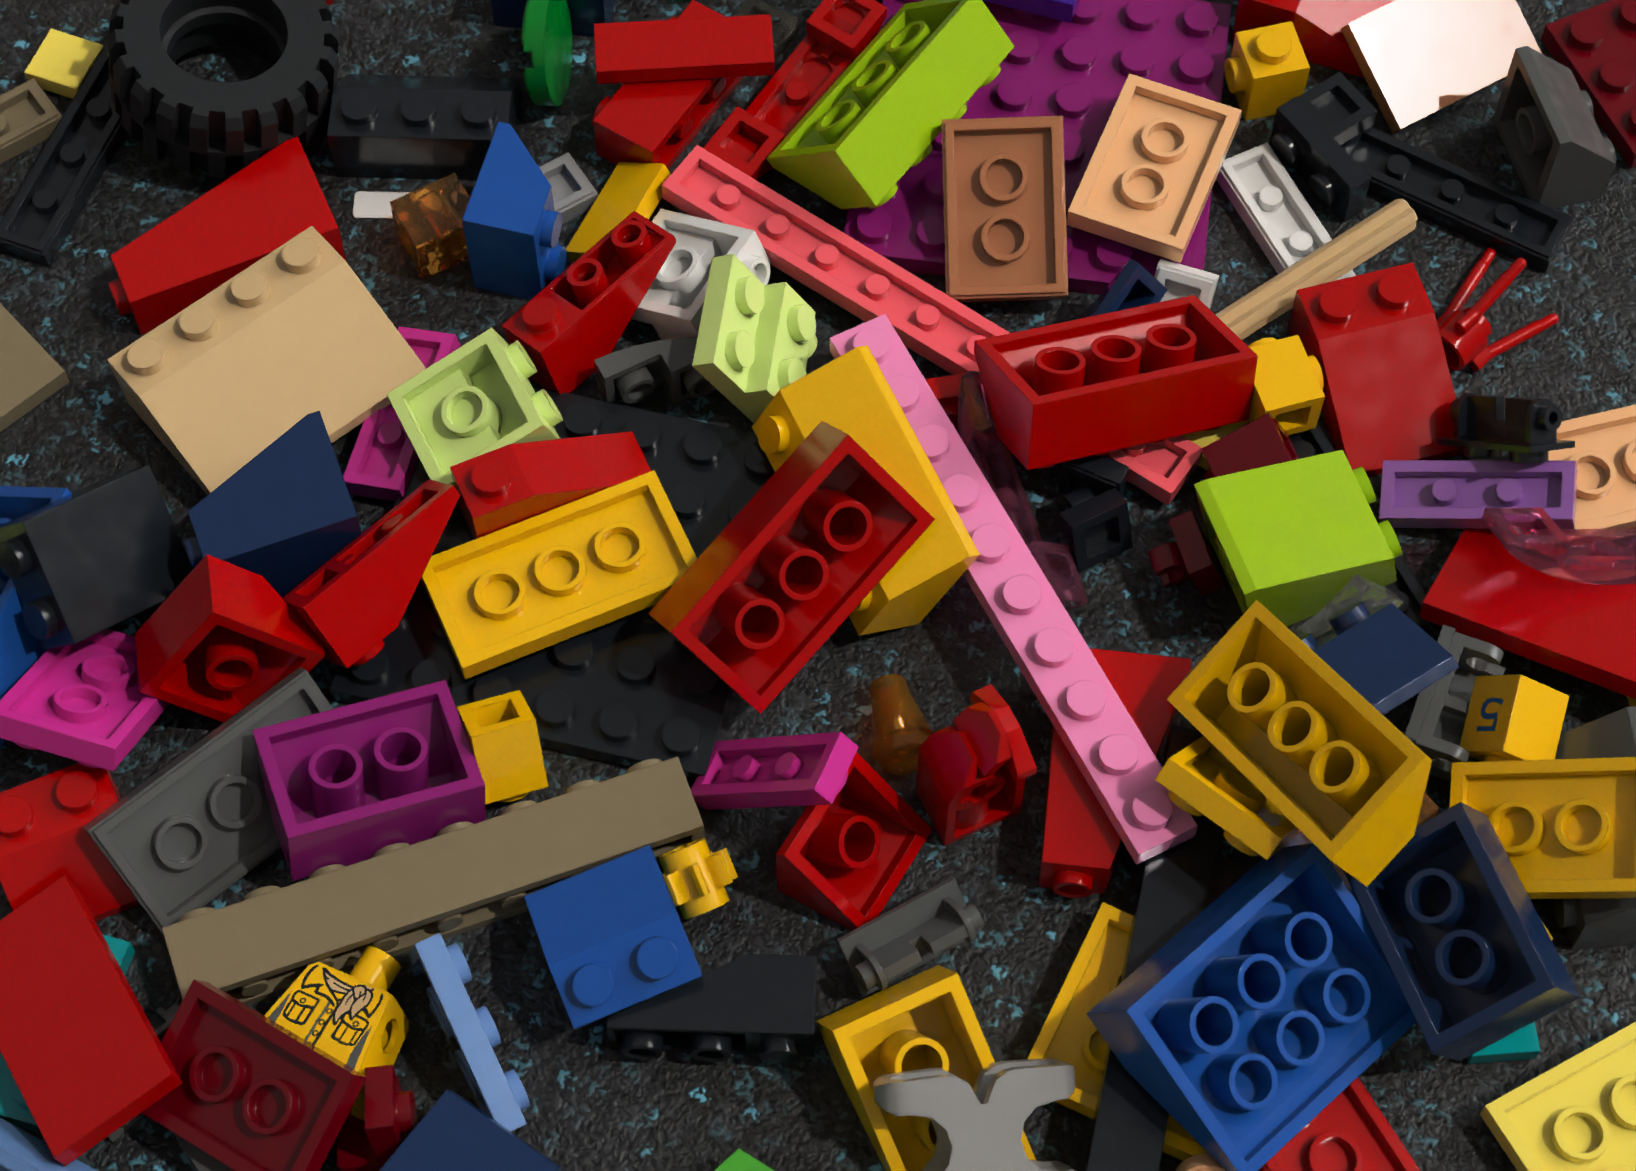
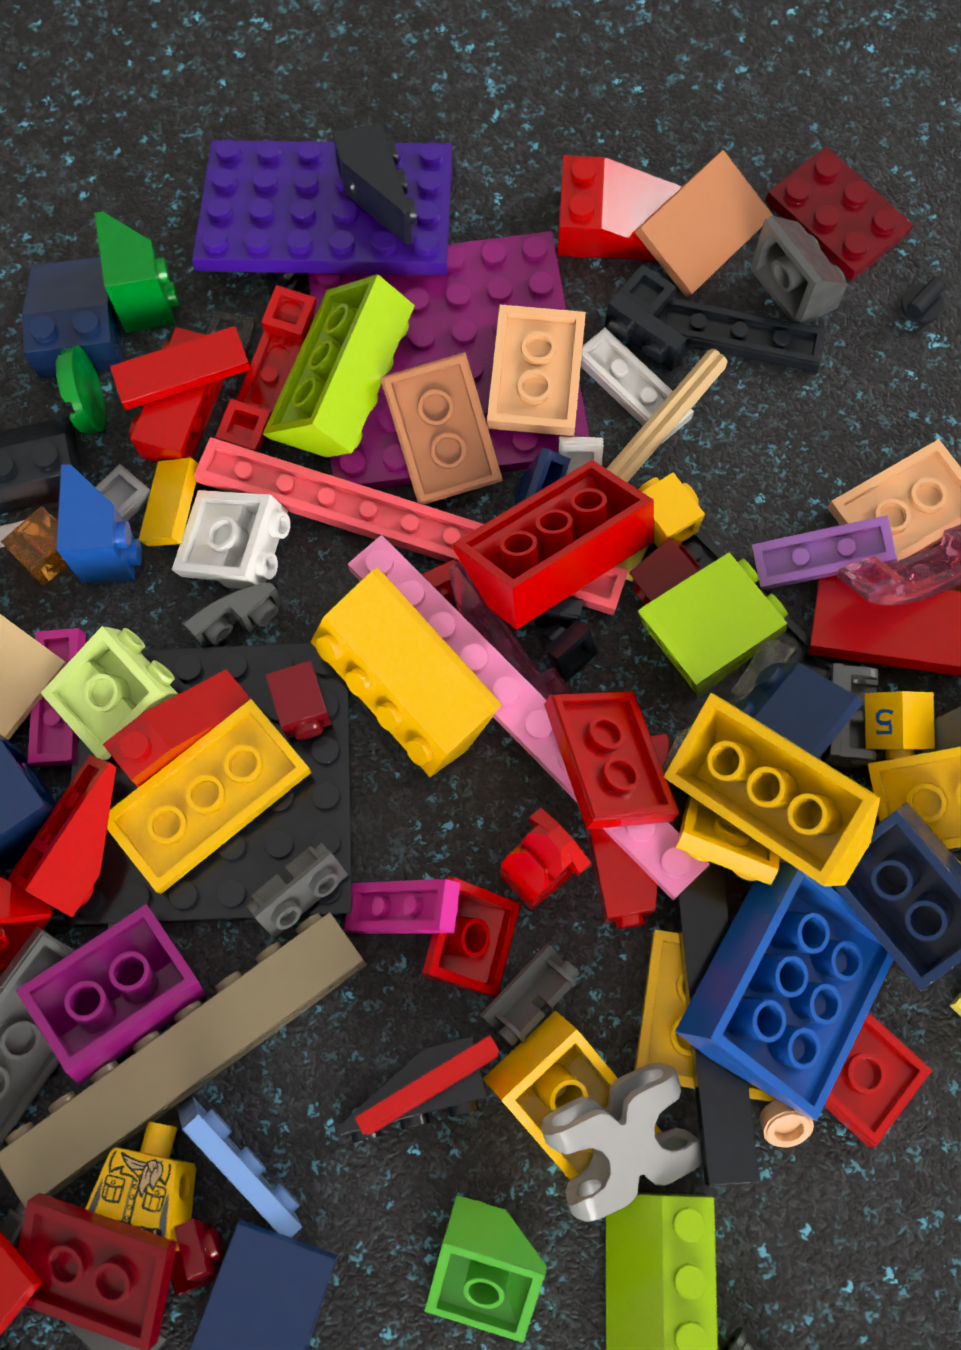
camera: 15 degrees left, 10 degrees up
yellow brick [456,690,548,805] -> none
red slope [501,211,676,395] -> none
blue slope [524,844,703,1029] -> none
red slope [648,421,935,714] -> none
yellow gear [658,838,738,919] -> none
yellowish green plate [692,254,817,423] -> none
clear orange cone [869,674,933,774] -> none
dark red tile [1148,510,1226,596] -> none
yellow brick [1224,21,1310,121] -> none
red slope [1287,262,1462,477] -> none
black hinge [1436,393,1575,463] -> none
red plant [1437,248,1559,372] -> none
none -> dark grey hinge [246,842,348,938]
none -> dark red brick [265,660,332,740]
none -> red tile [355,1035,499,1135]
none -> red tile [544,691,679,829]

